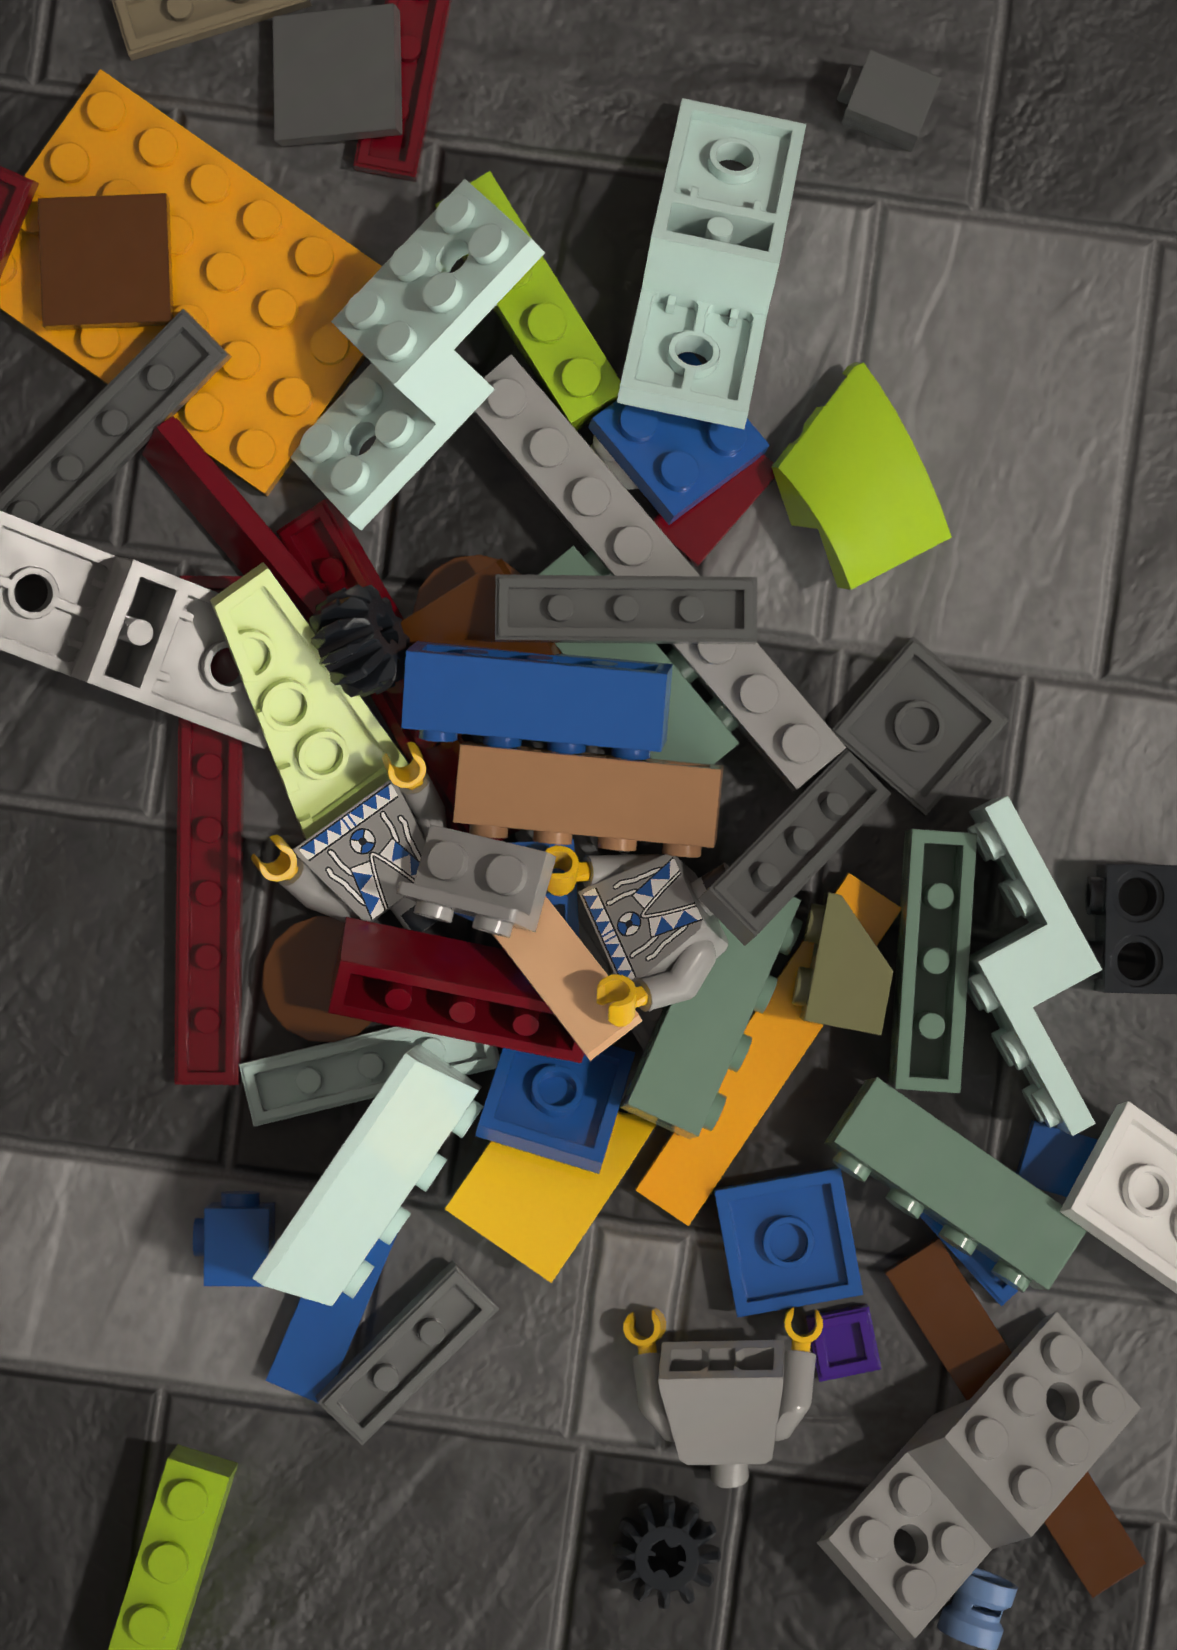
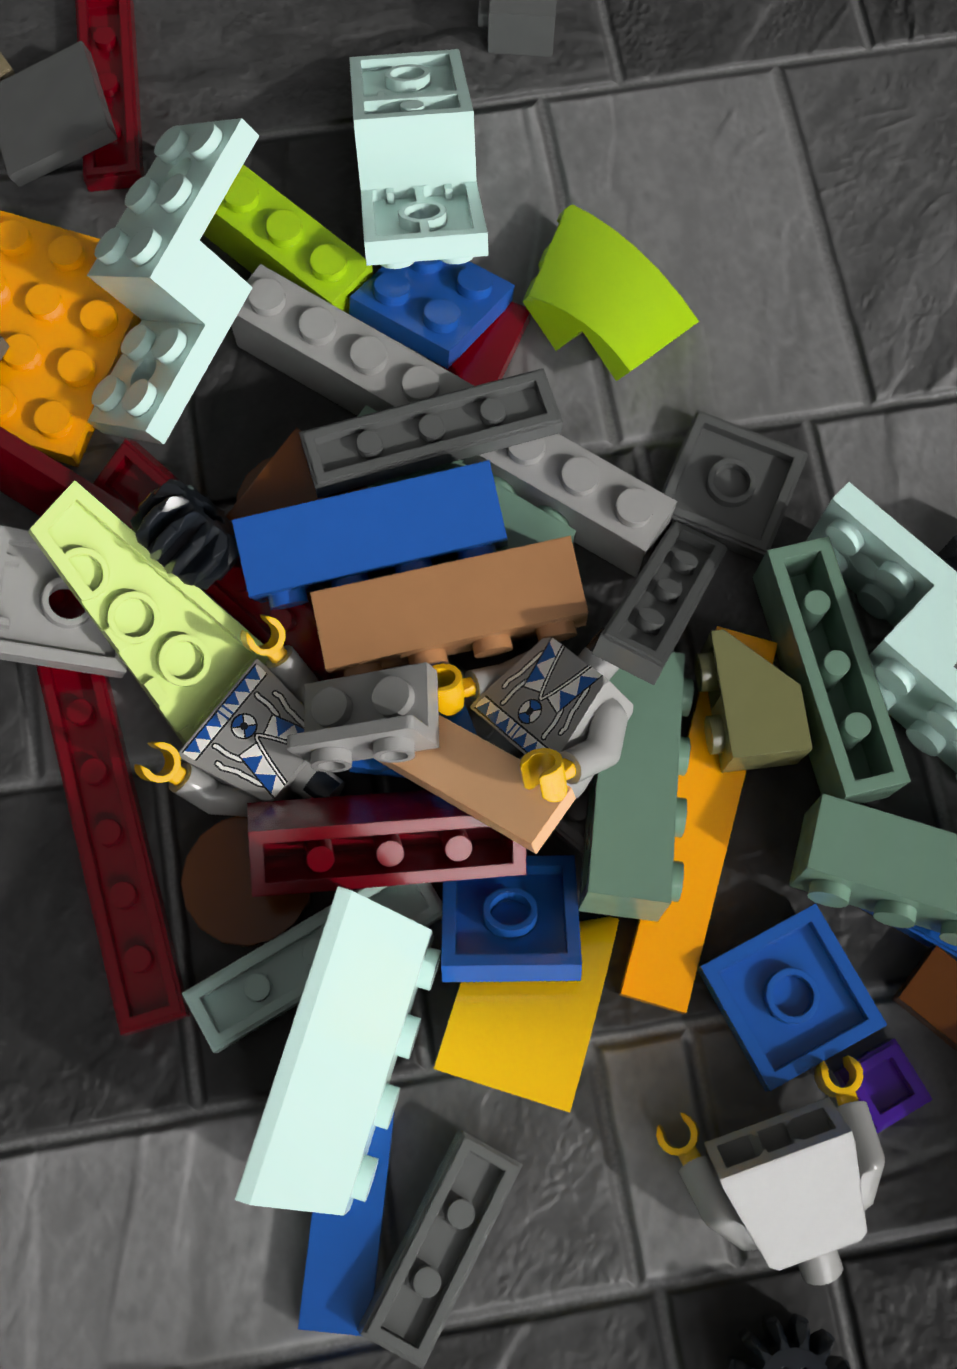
camera: 20 degrees left, 15 degrees down
blue brick [193,1191,275,1287] -> none

